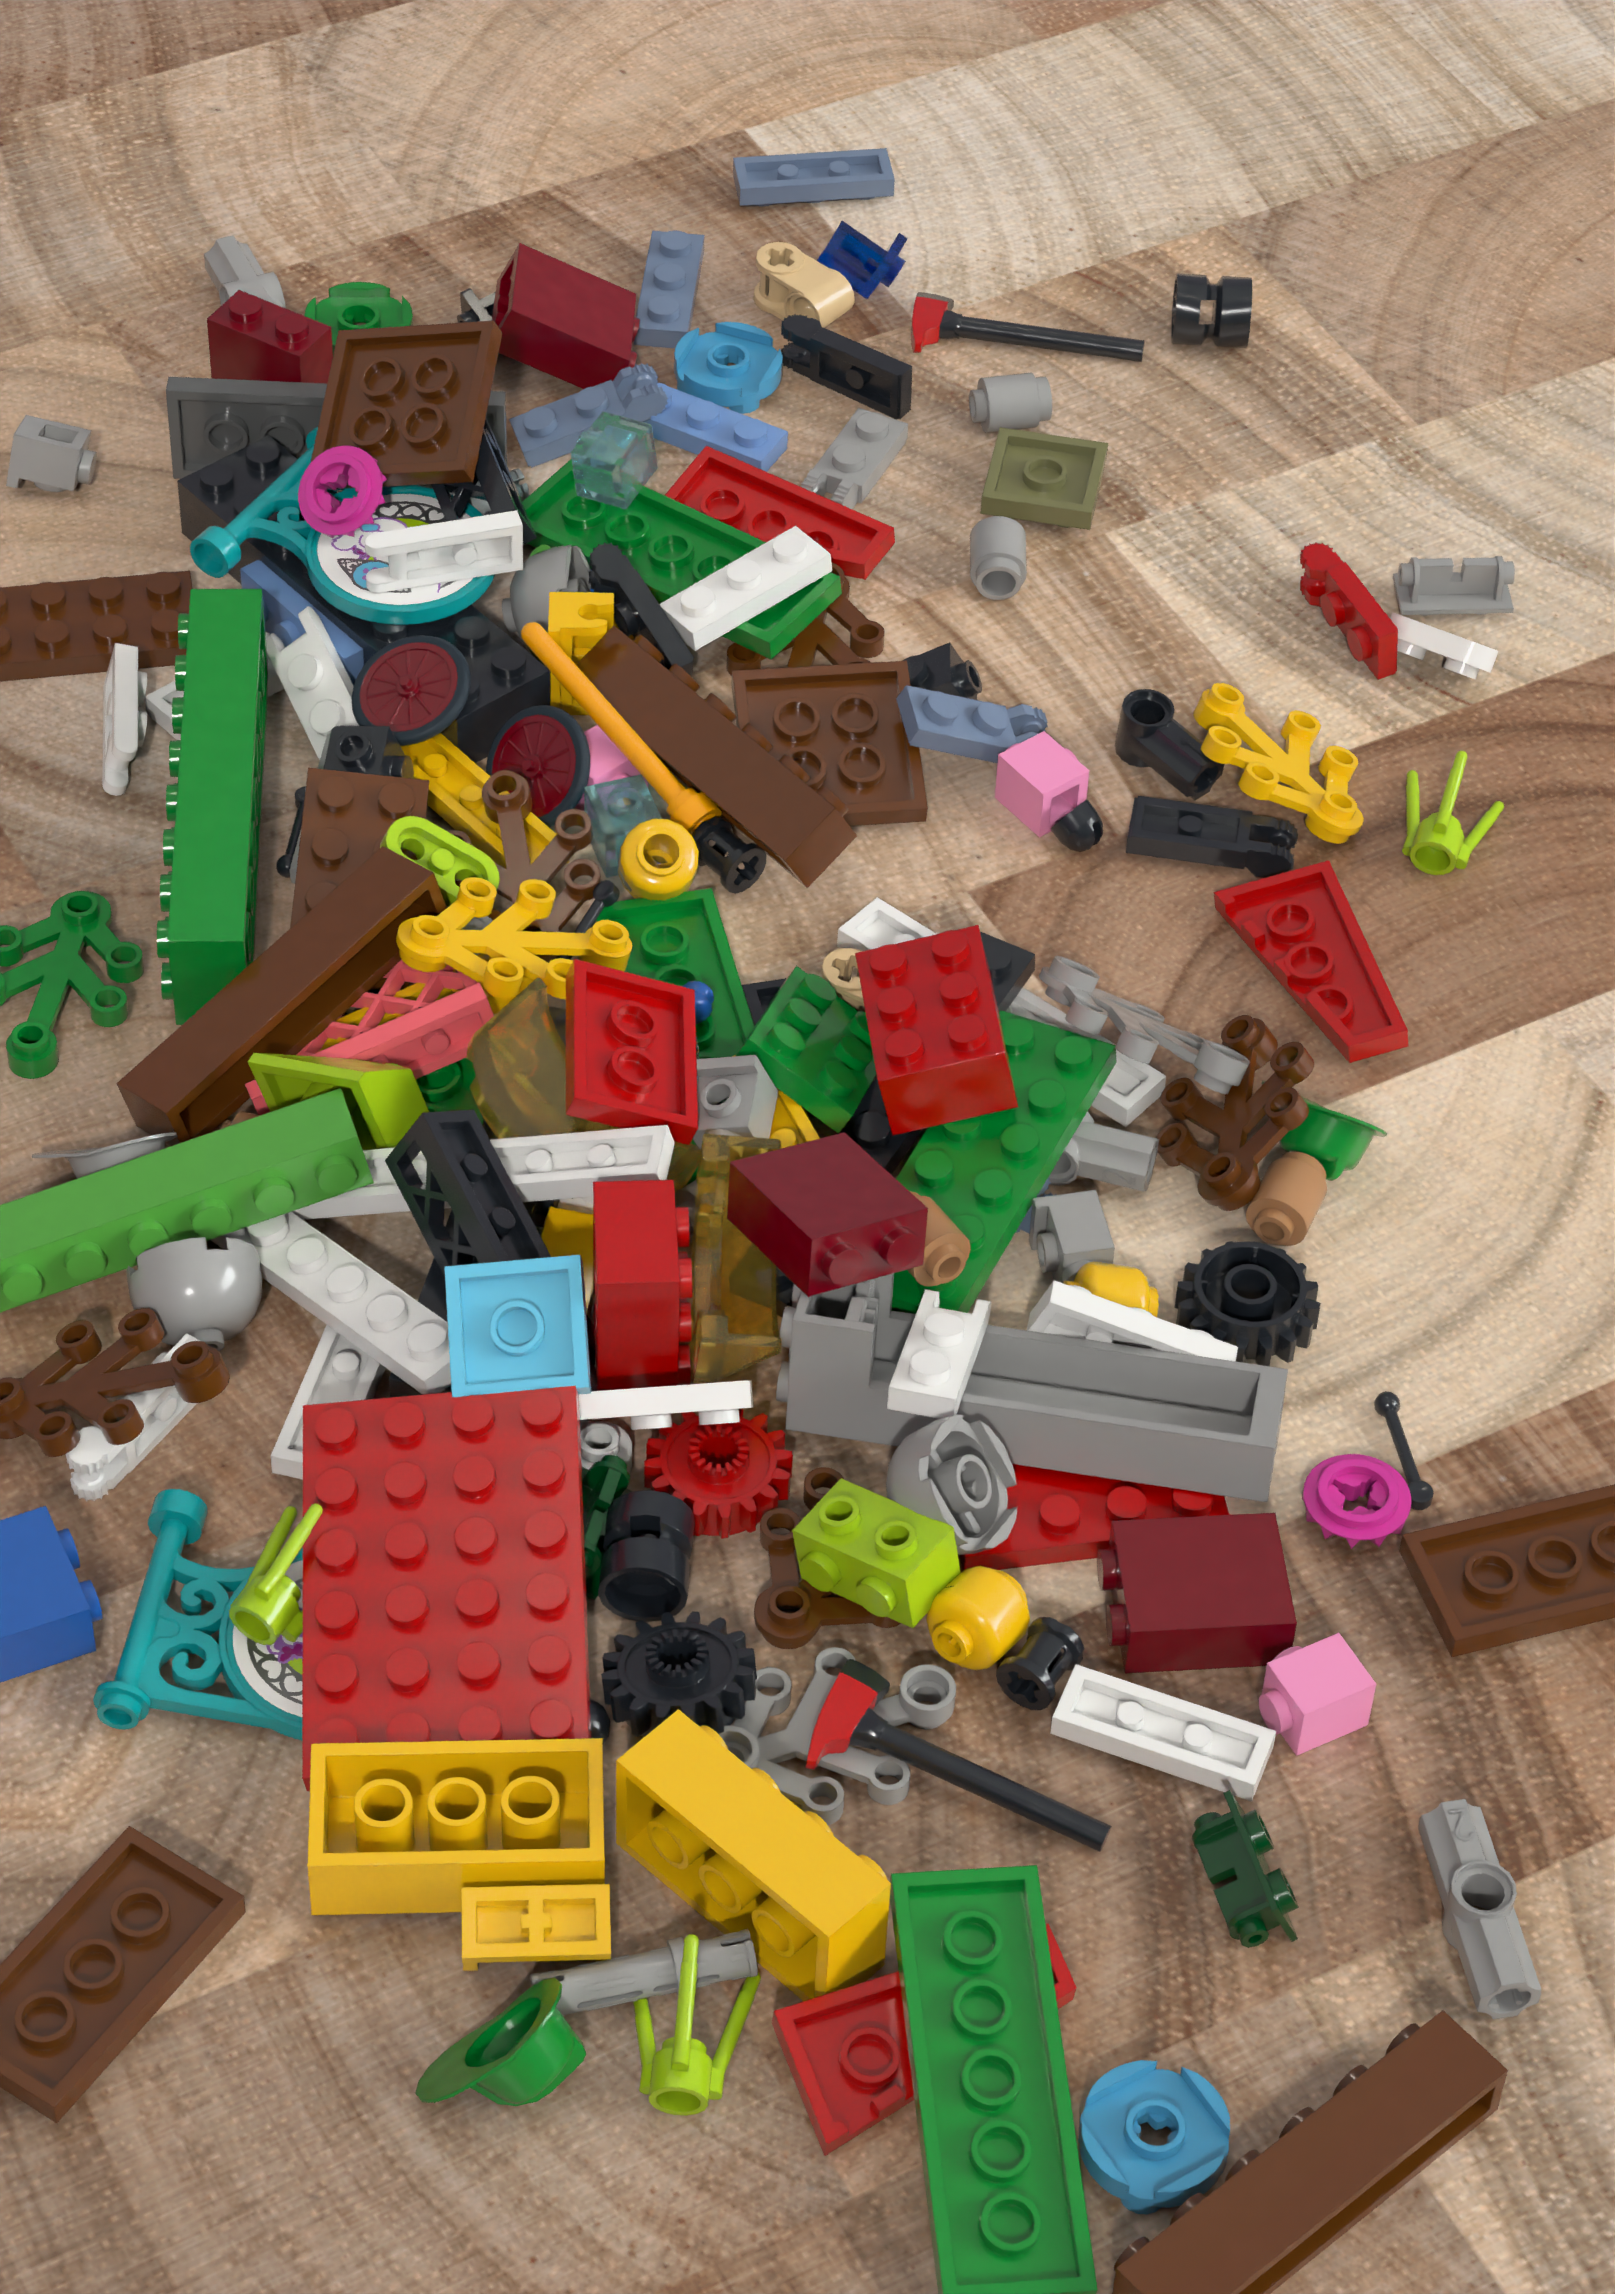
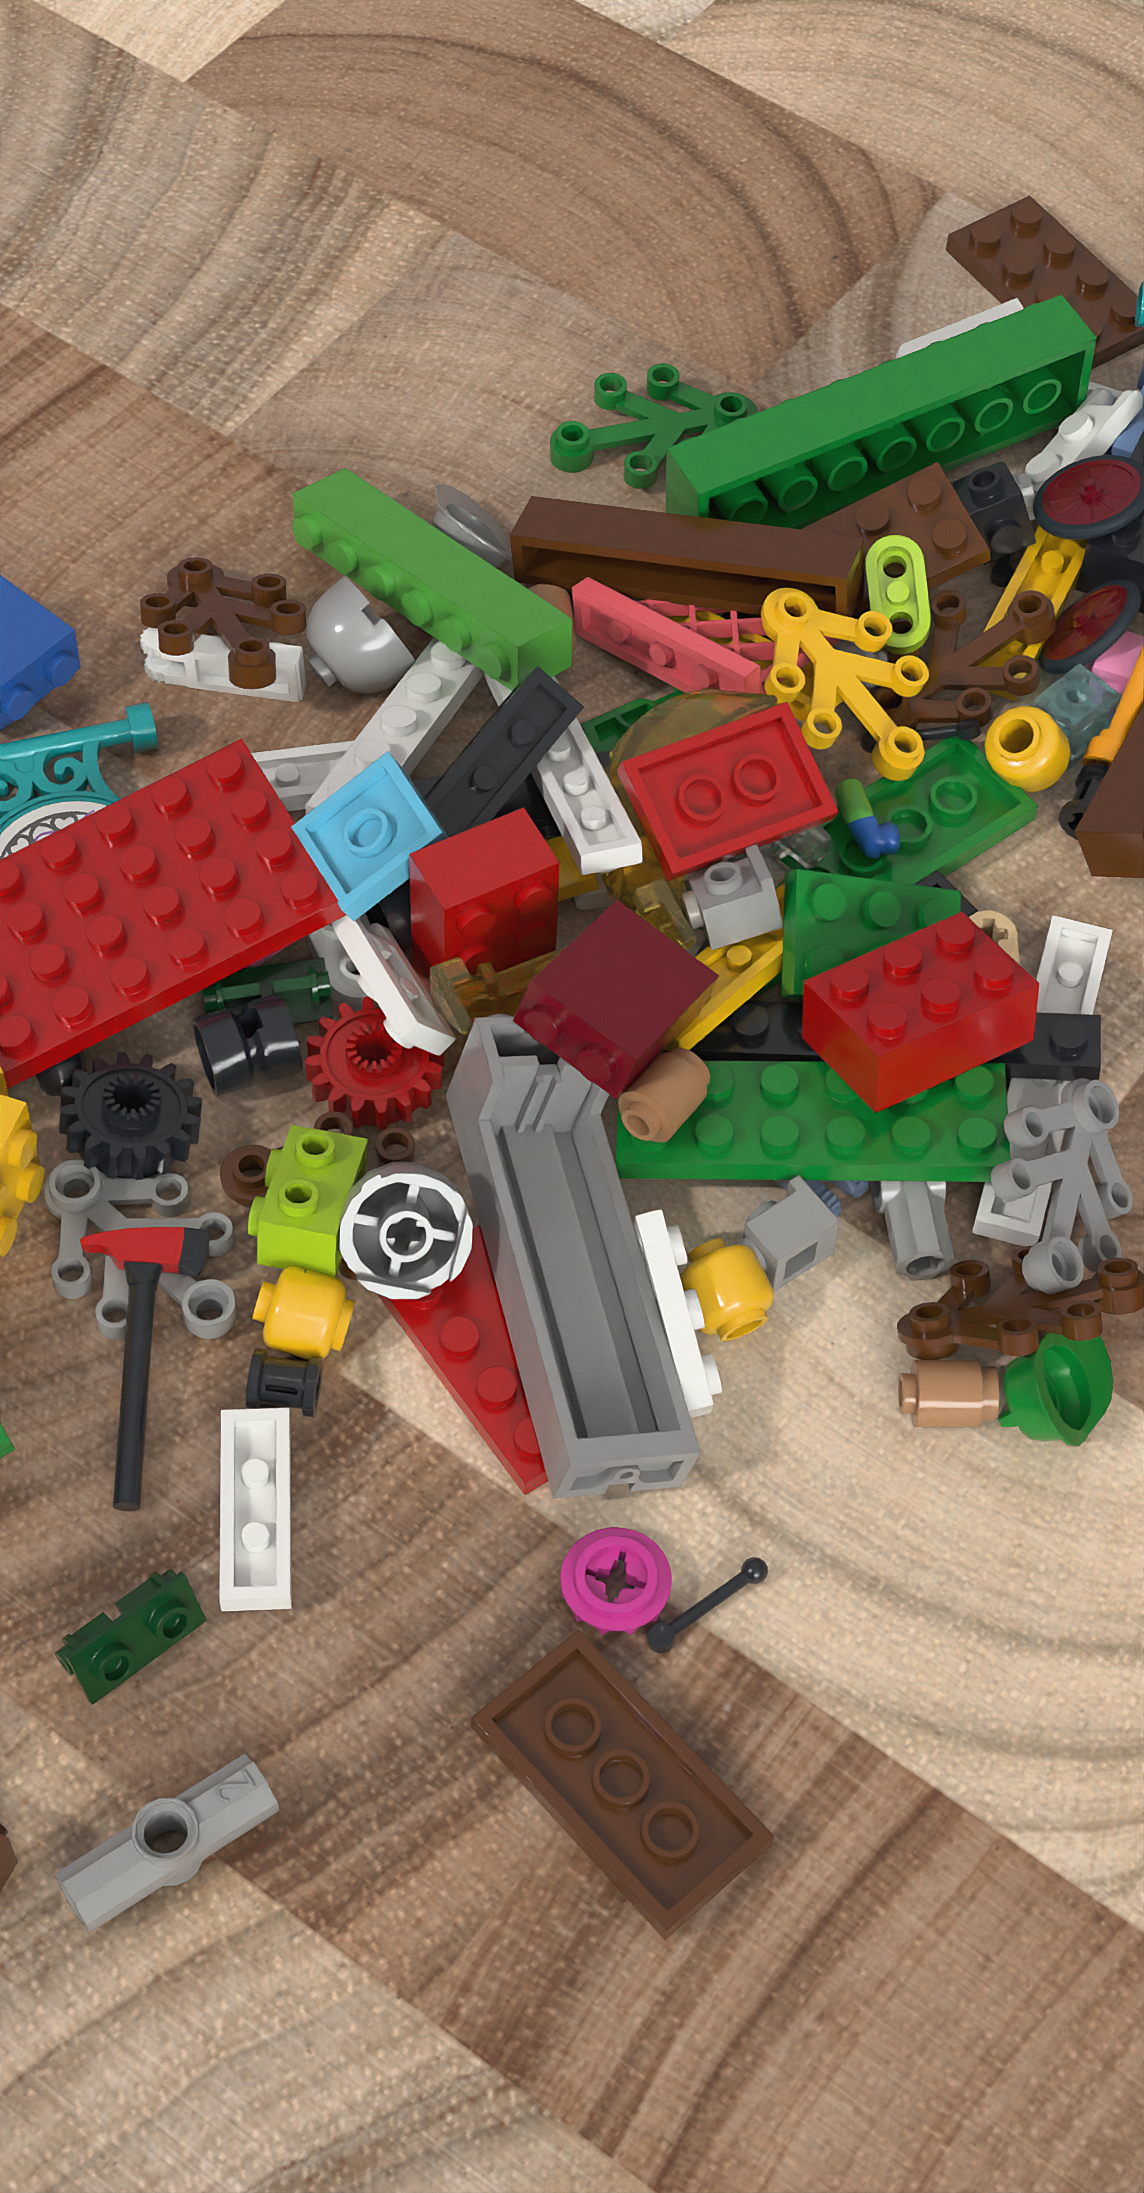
camera: 65 degrees right, 10 degrees up
lime plant [229,1503,323,1645] -> none
lime slope [248,1053,429,1150] -> none
white hinge [887,1289,991,1419] -> none
dark red brick [1097,1513,1297,1674] -> none
black gear [1174,1241,1321,1366] -> none
bright pink brick [1259,1633,1376,1756] -> none

